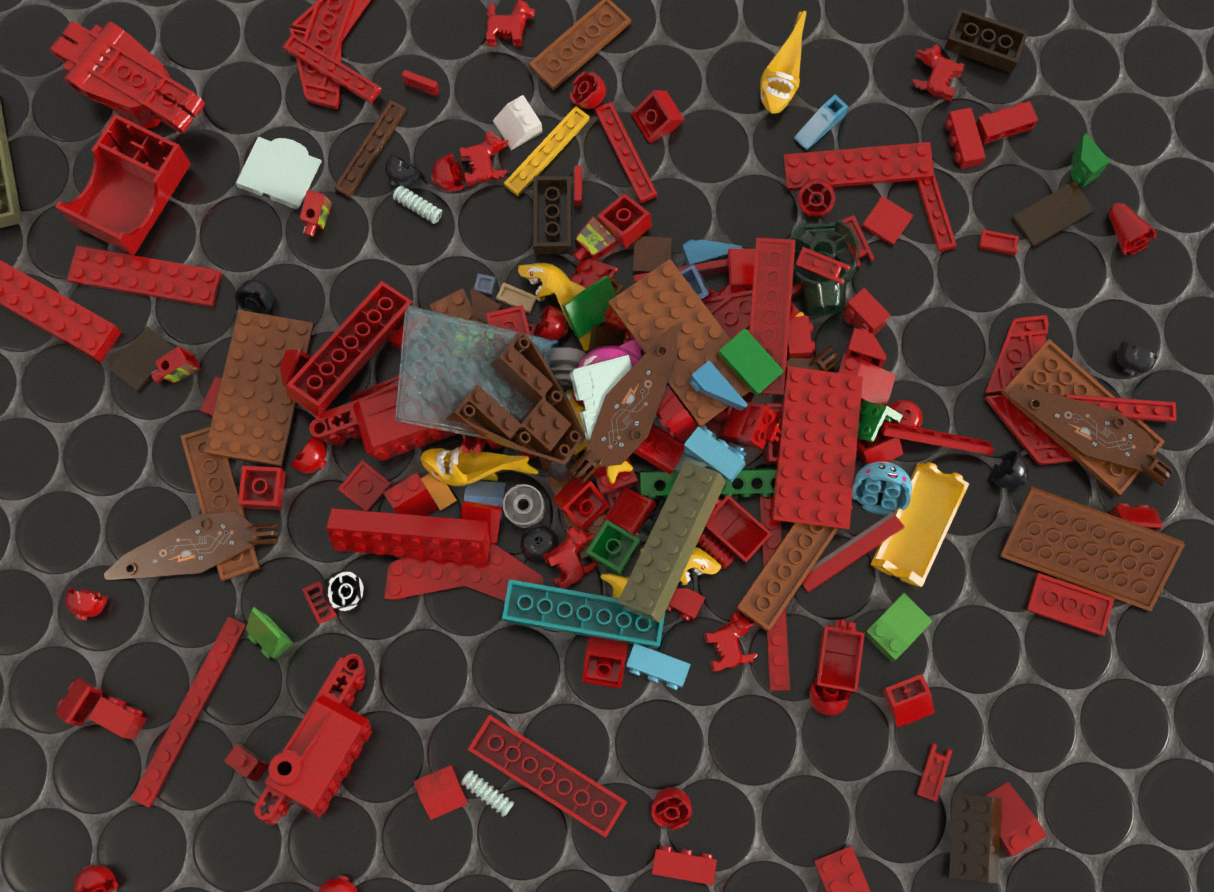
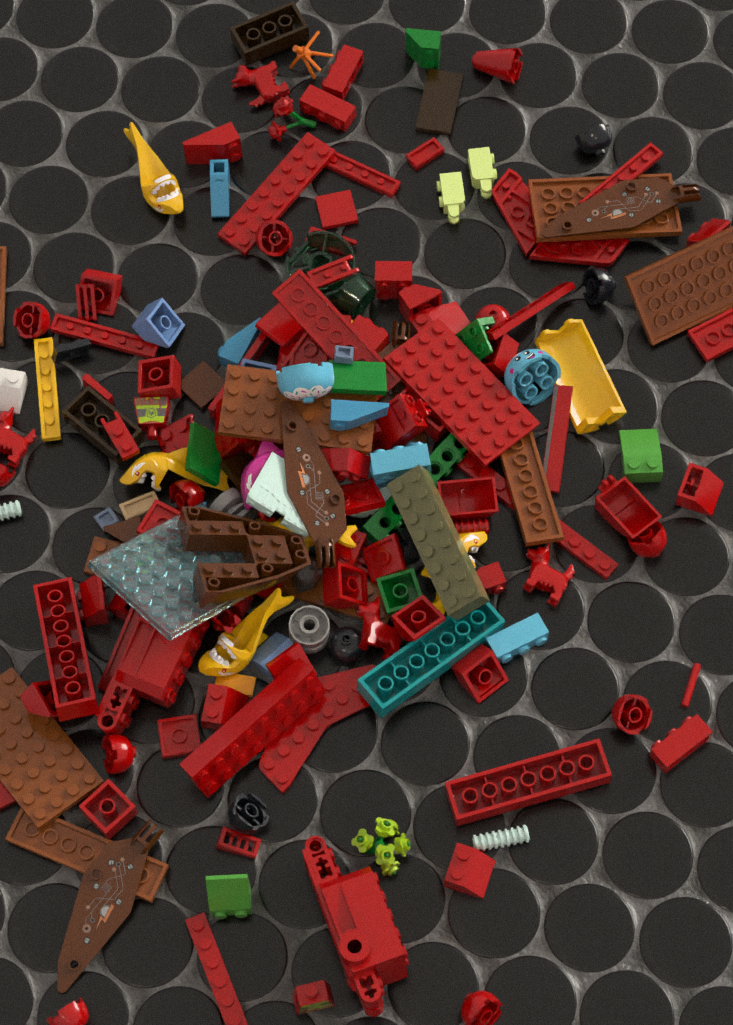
camera: 45 degrees left, 10 degrees down
none -> black plate [51,338,91,363]
none -> red tile [75,283,97,321]
none -> red hinge [100,411,140,461]
none -> medium blue slope [132,298,185,348]
none -> red slope [182,122,243,164]
none -> red plant [268,96,316,142]
none -> medium azure cylinder [276,362,335,403]
none -> orange plant [289,31,333,79]
none -> sand blue tile [334,345,354,365]
none -> lime plant [351,817,410,876]
none -> red slope [391,595,446,642]
none -> yellowish green hinge [436,172,465,225]
none -> yellowish green hinge [468,147,497,199]
none -> red piece [681,663,701,708]

